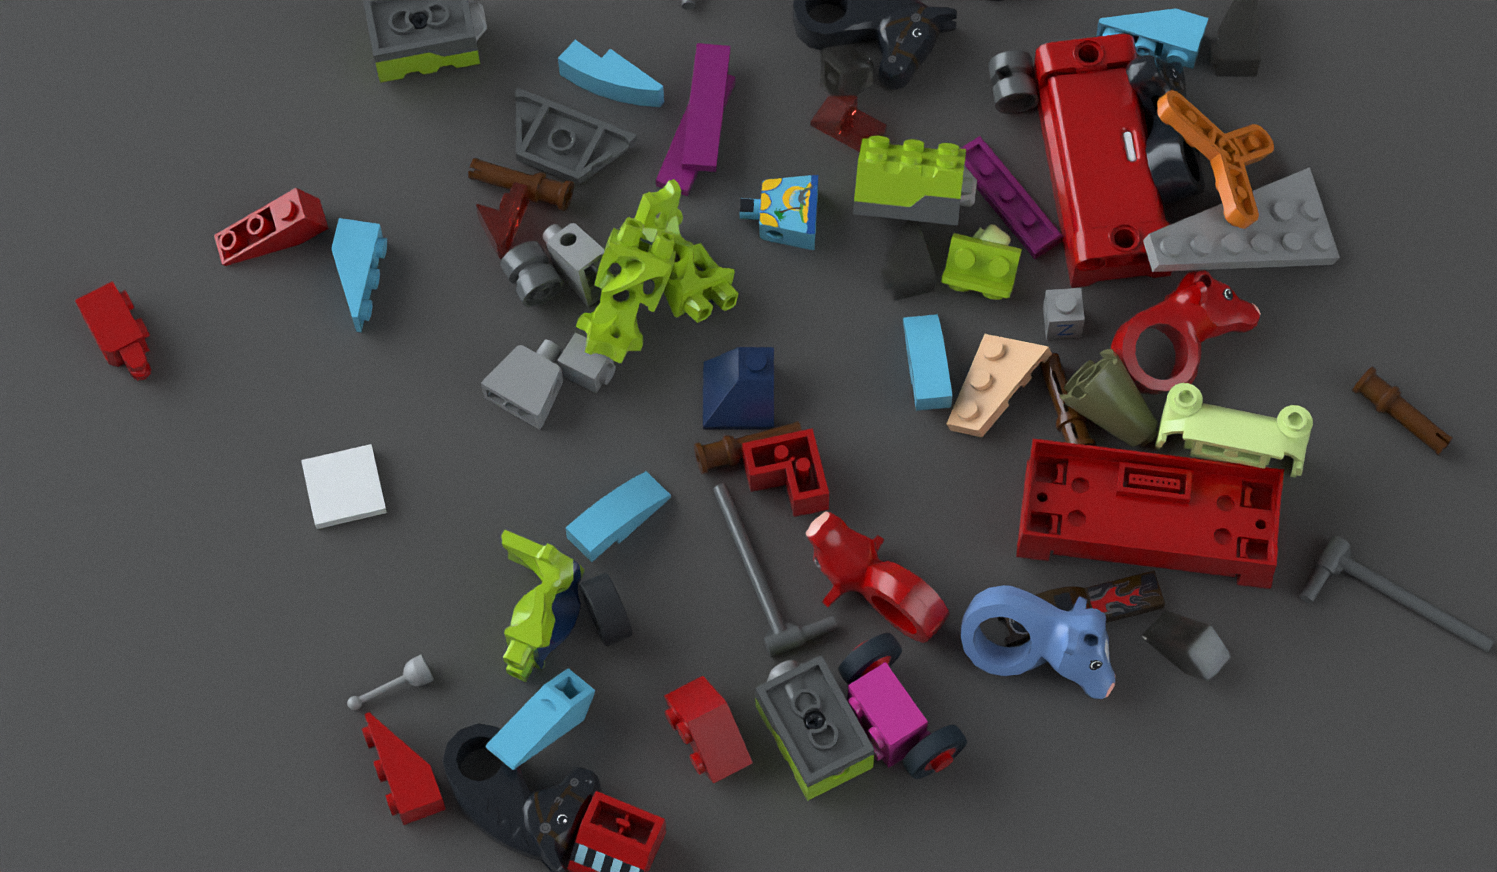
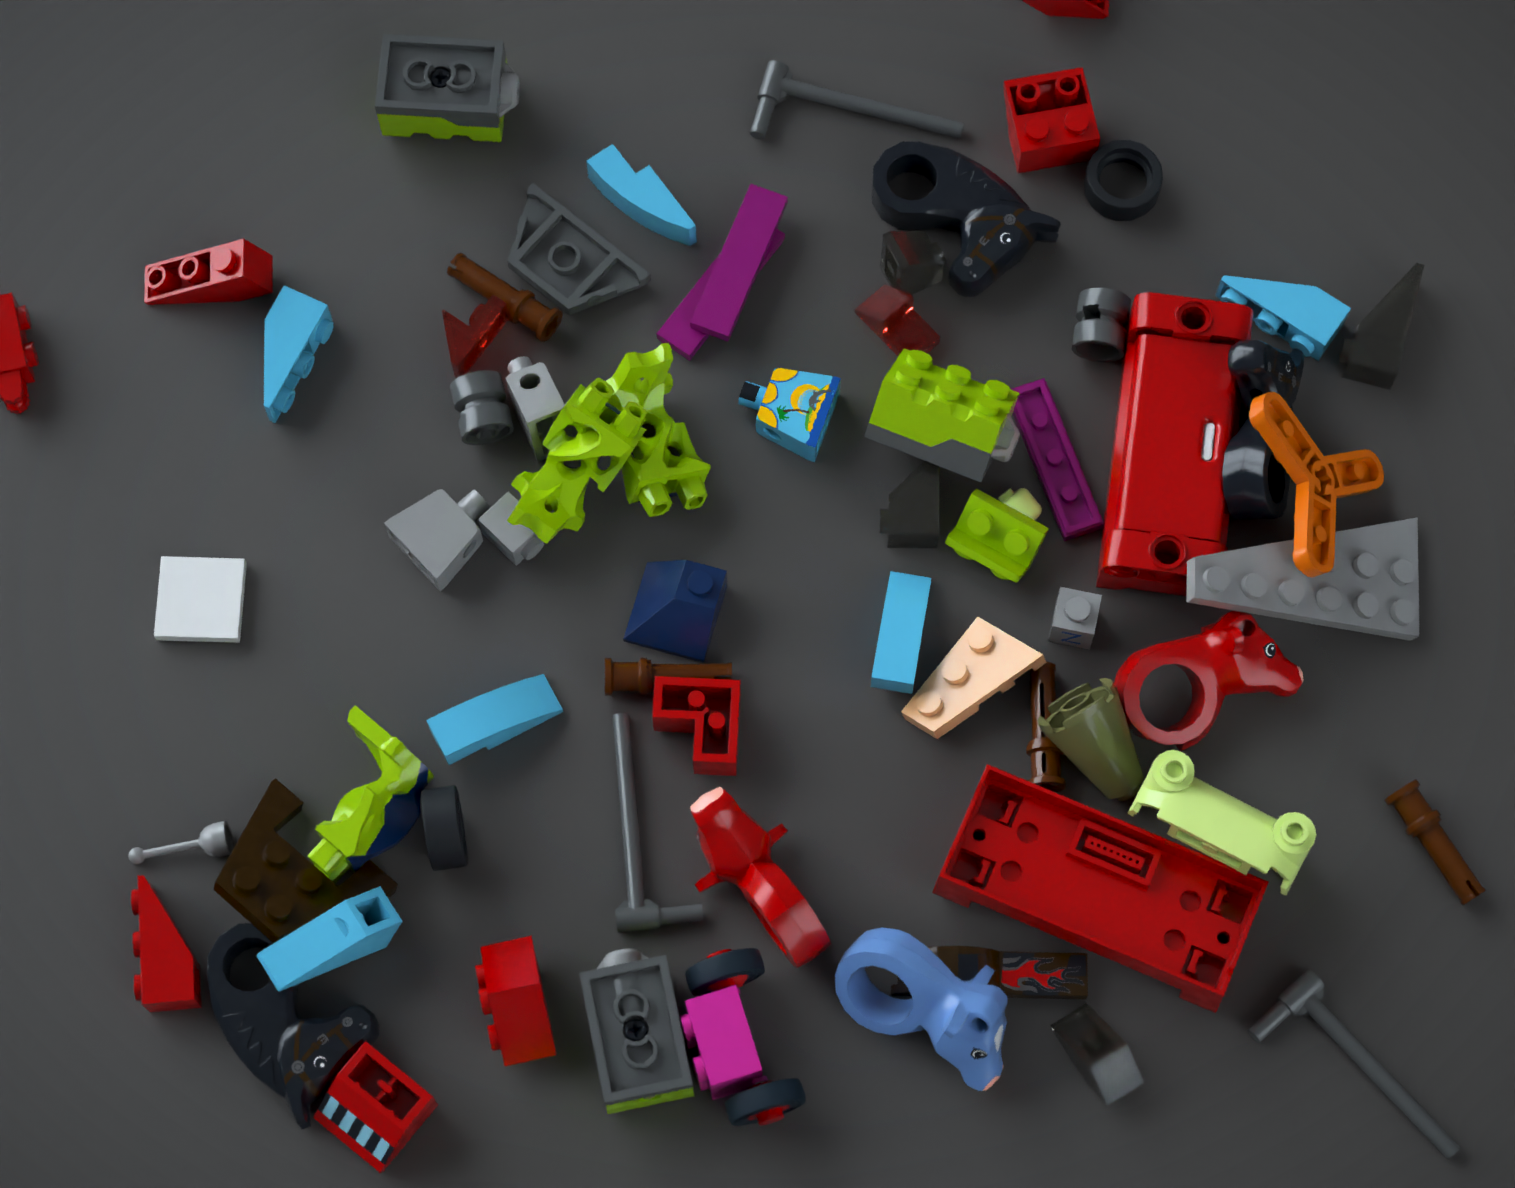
camera: 15 degrees right, 5 degrees up
none -> dark brown wing [213,778,398,943]

